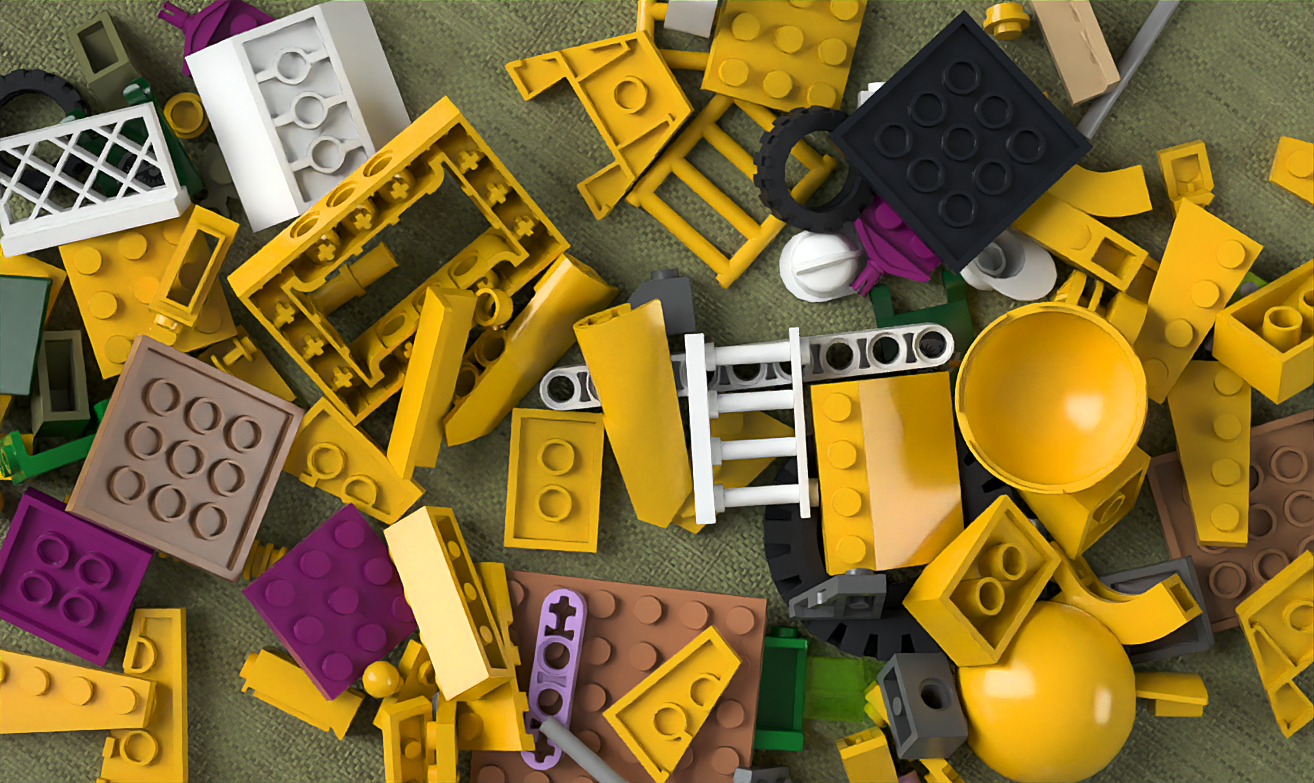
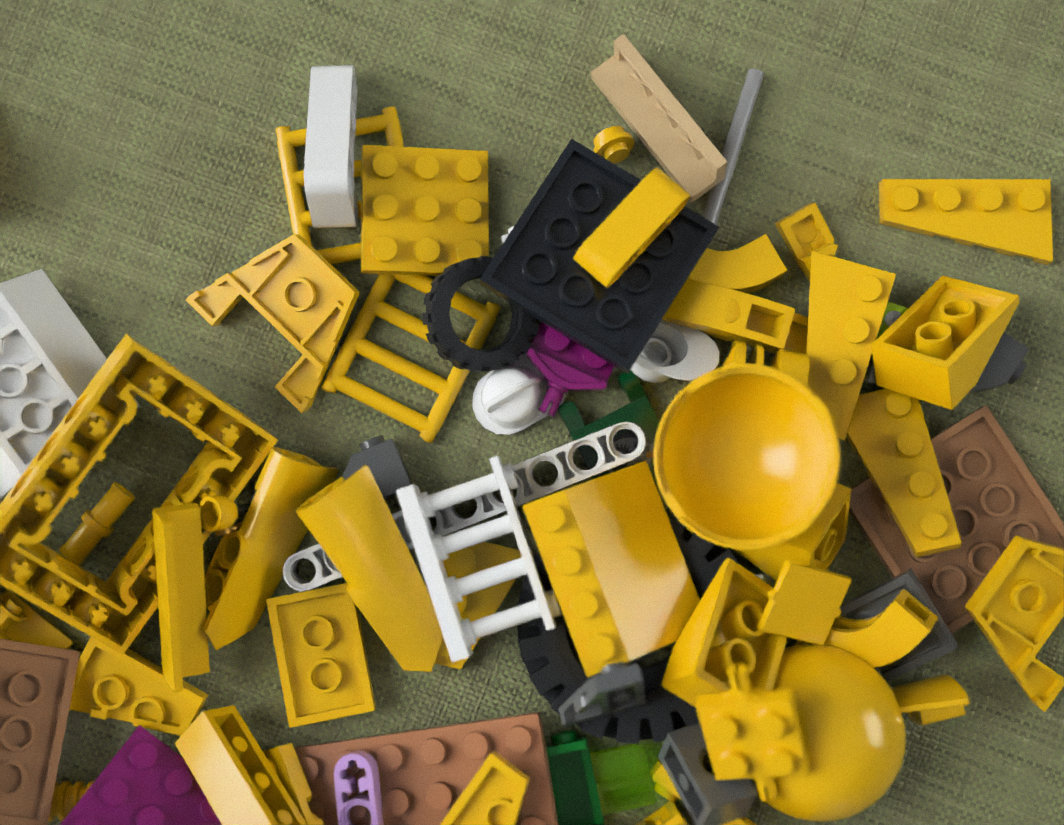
camera: 10 degrees left, 5 degrees down
none -> yellow beam [573,167,691,288]
none -> yellow plate [696,664,809,801]
none -> yellow piece [758,560,852,645]

